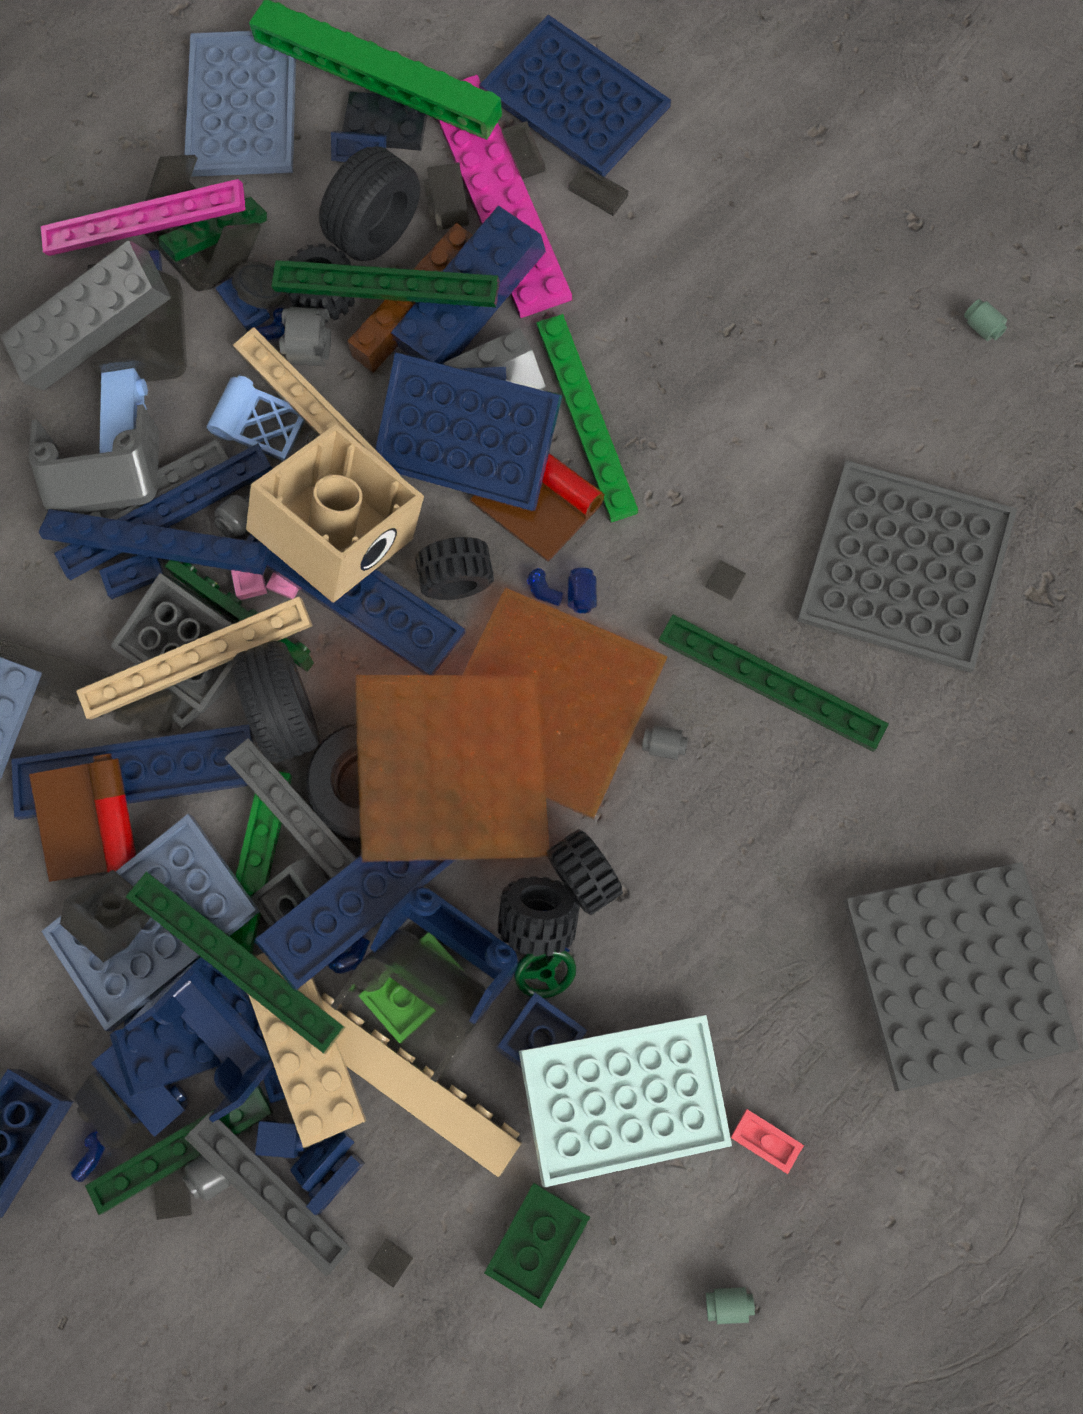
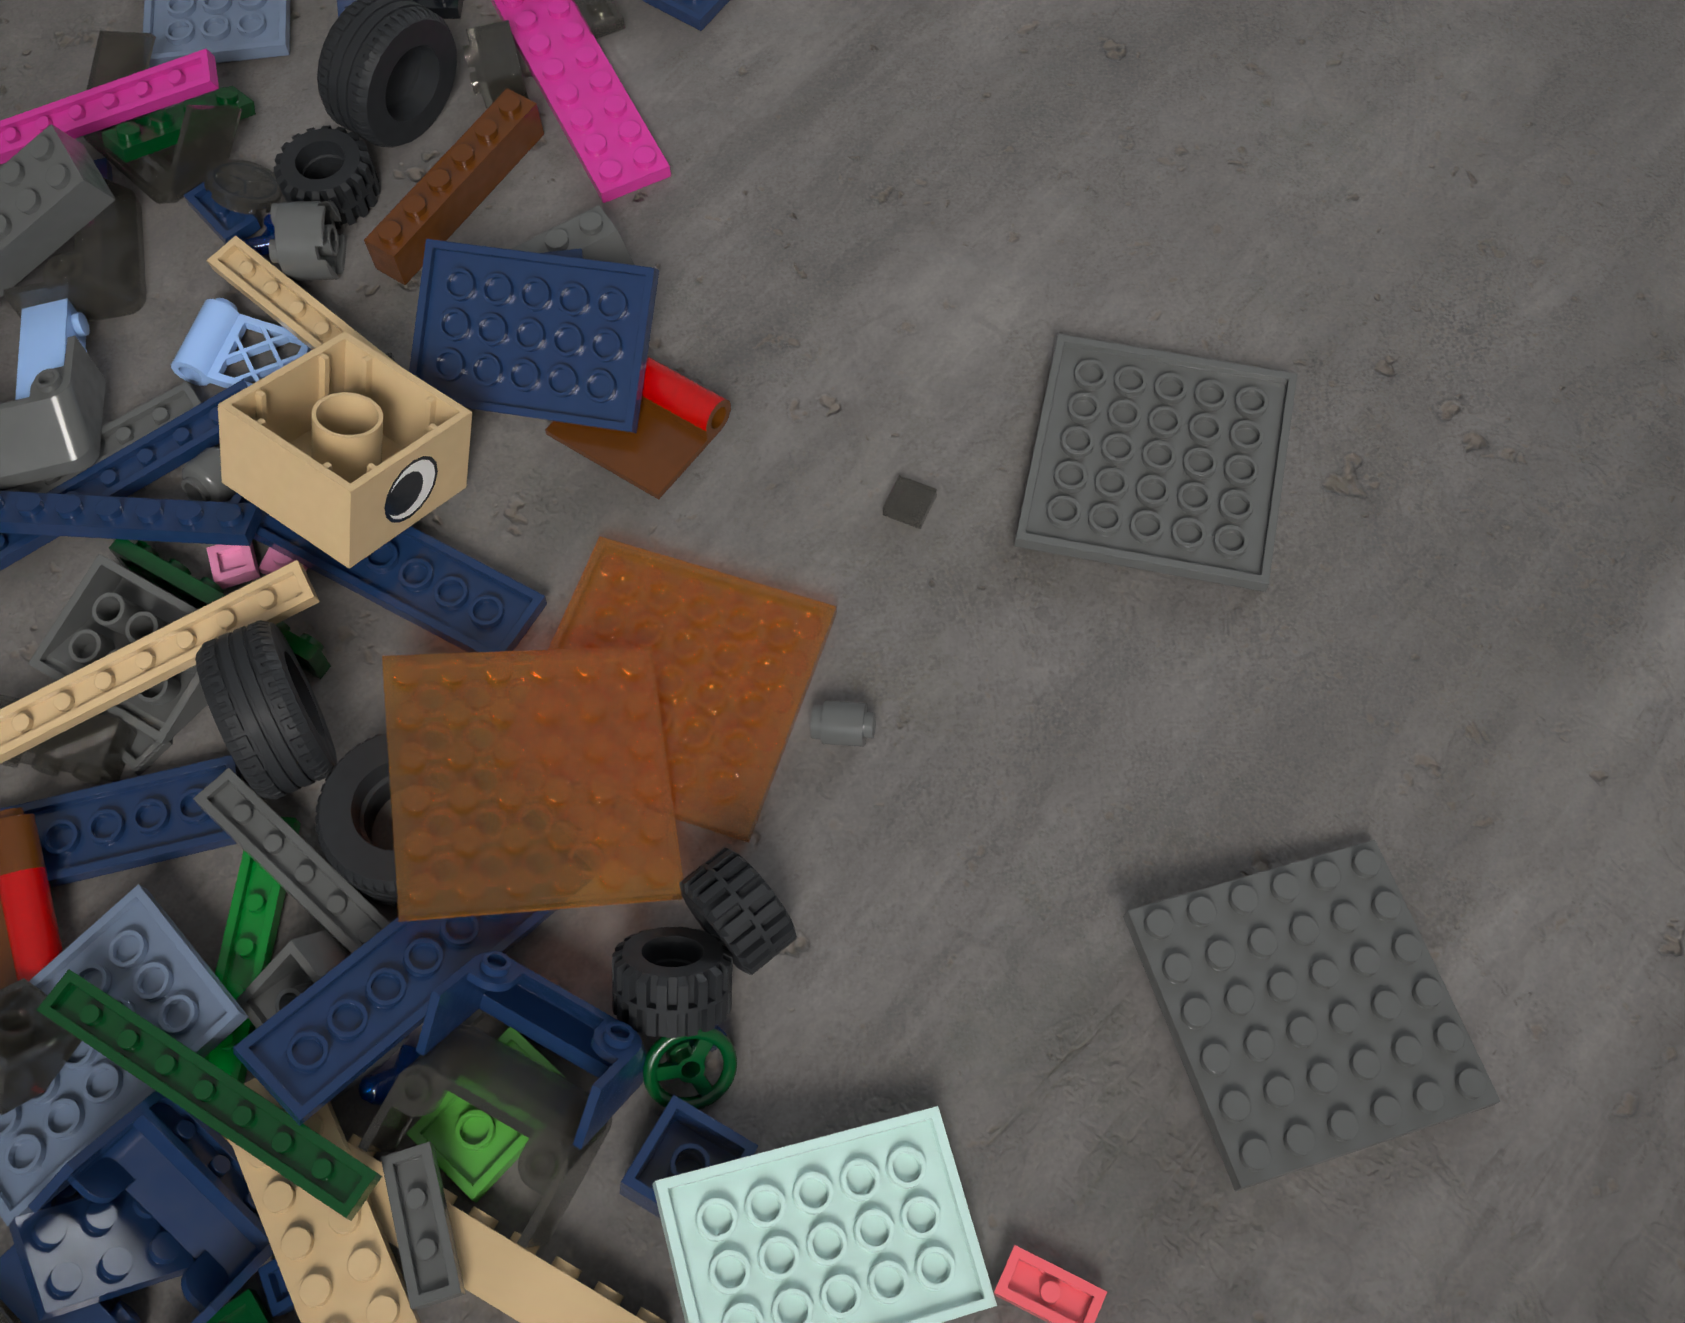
camera: 10 degrees left, 10 degrees down
dark blue plate [99,555,165,600] -> none
dark green plate [271,260,500,308] -> none
dark blue brick [391,205,546,364] -> none
black tyre [415,537,494,600] -> none
clear blue arm [527,568,564,606] -> none
green plate [537,314,638,523] -> none
clear blue brick [567,568,597,614] -> none
clear smoke tile [568,165,629,216] -> none
dark green plate [658,614,889,752] -> none
sand green brick [964,299,1007,341] -> none
none -> dark grey plate [381,1141,466,1311]

